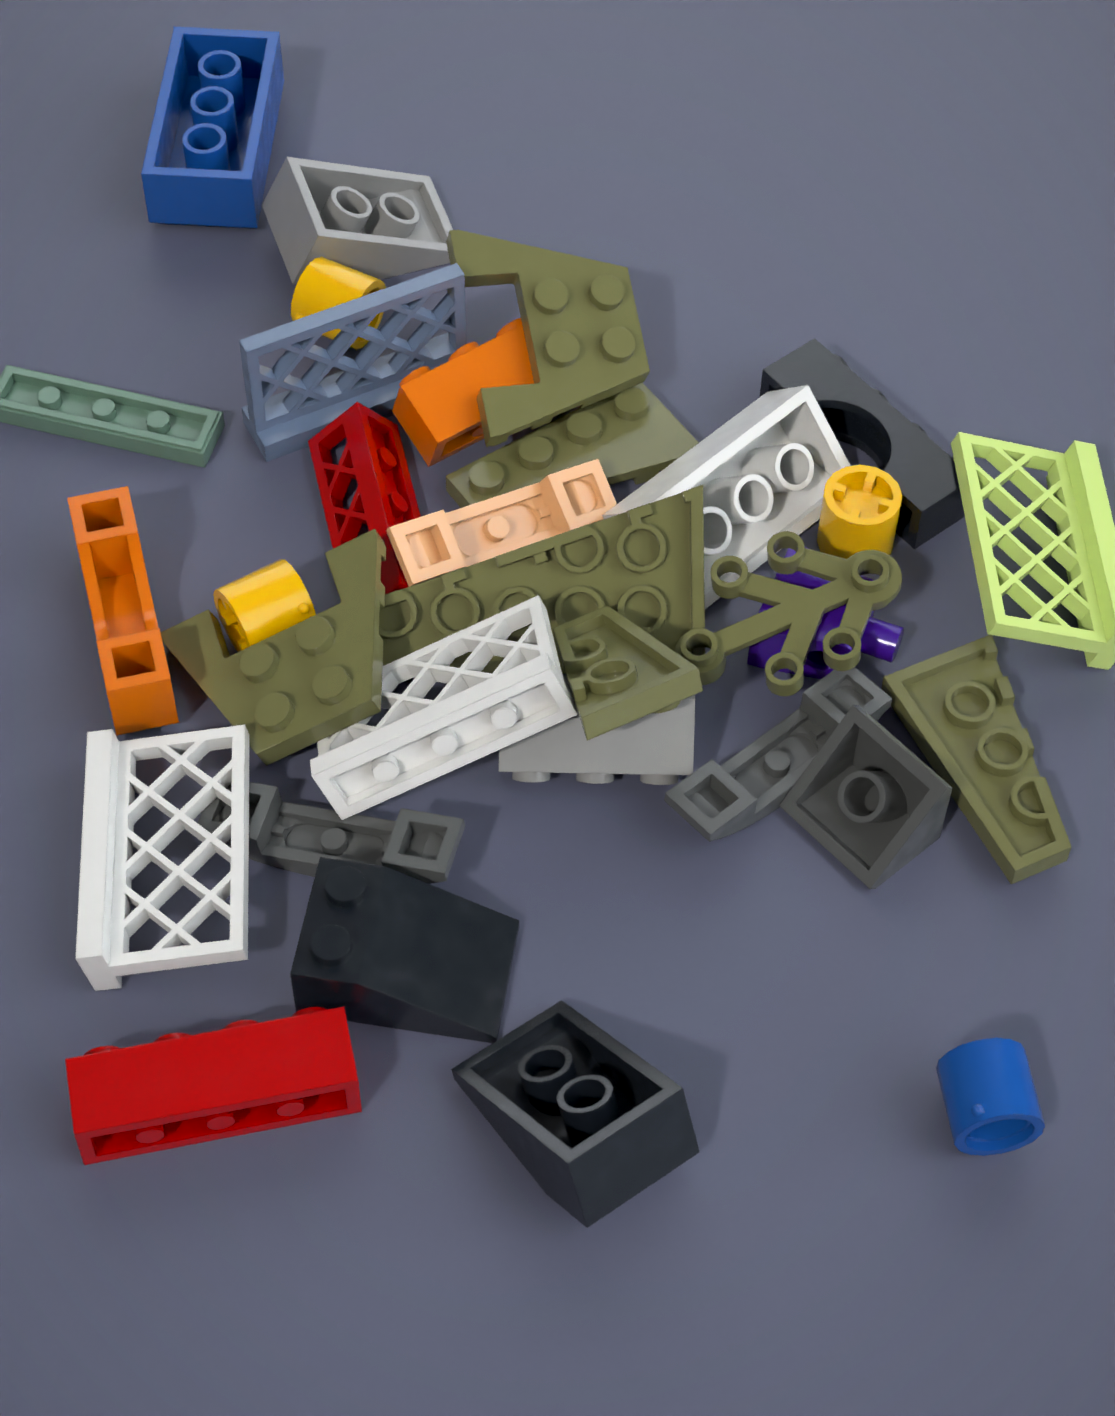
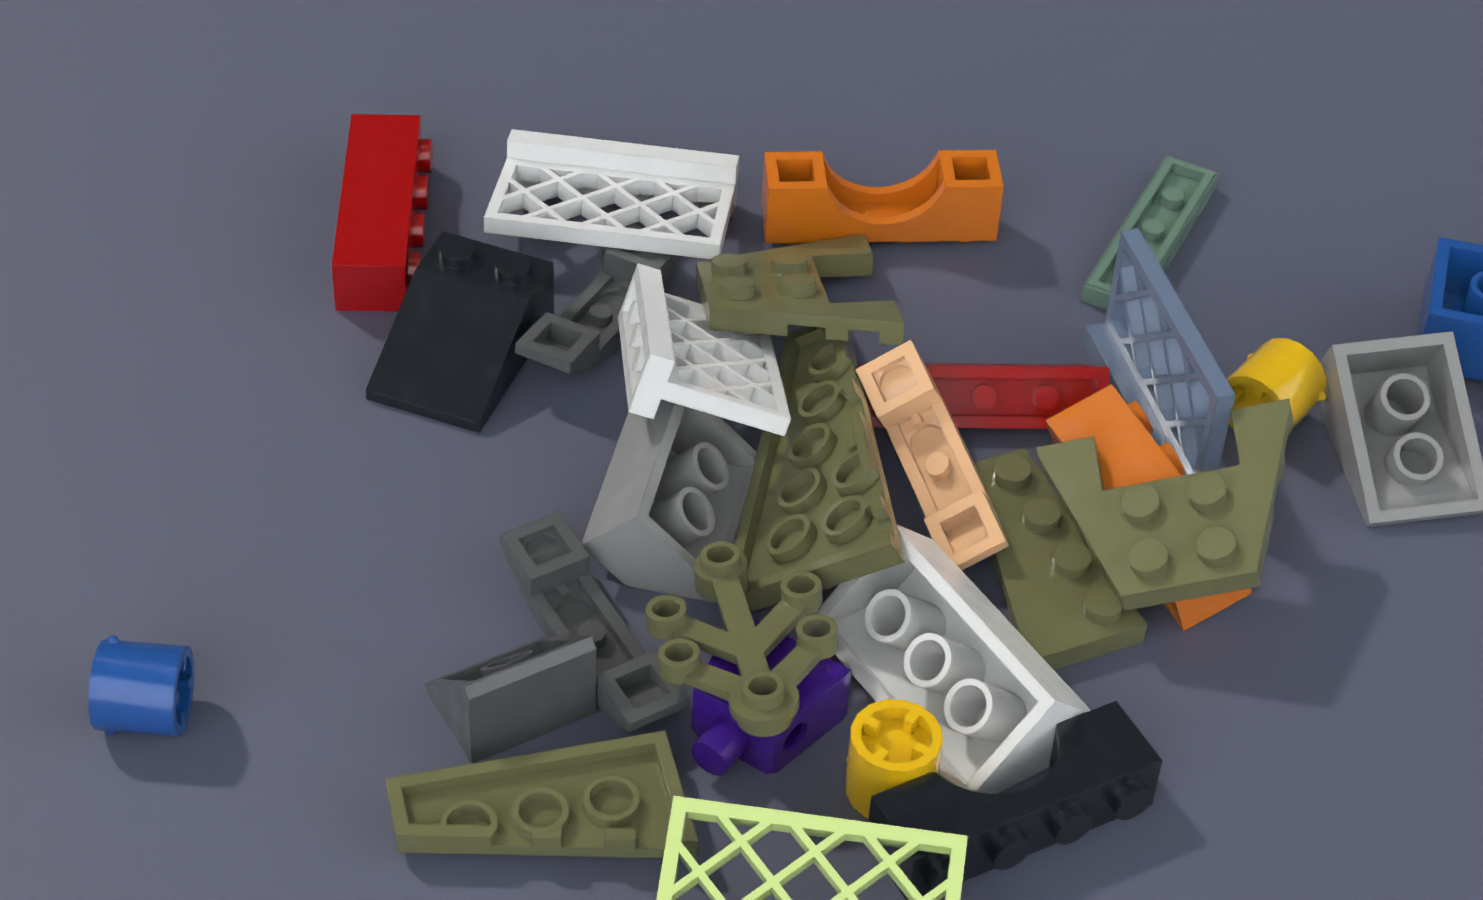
camera: 100 degrees right, 10 degrees down
yellow piece [213,559,316,652] -> none
black slope [451,1000,699,1228] -> none
olive wing [553,606,703,741] -> none

